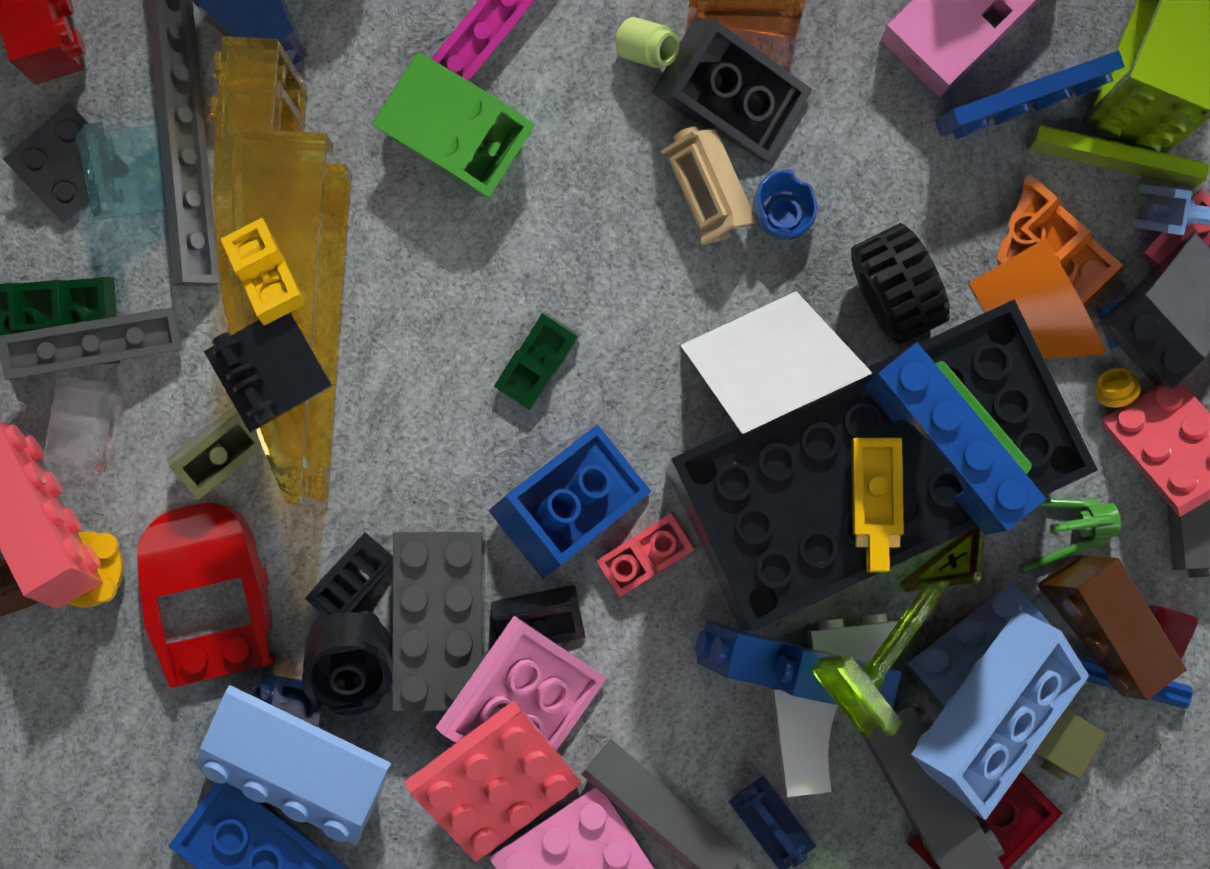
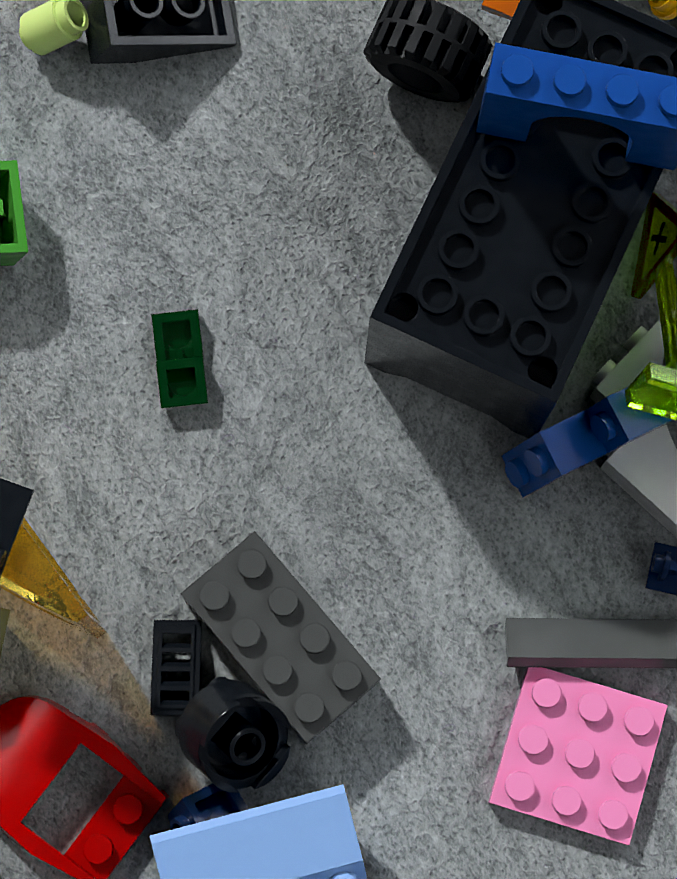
camera: 50 degrees left, 5 degrees down
coral plate [404,701,582,862] -> none
bright pink plate [435,616,607,750] -> none
blue slope [489,424,651,579] -> none
black slope [491,586,586,643] -> none
coral slope [596,512,697,598] -> none
tan window [661,126,757,245] -> none
white sticker [681,292,872,434] -> none
blue hair [752,169,818,240] -> none
yellow hinge [851,438,904,573] -> none

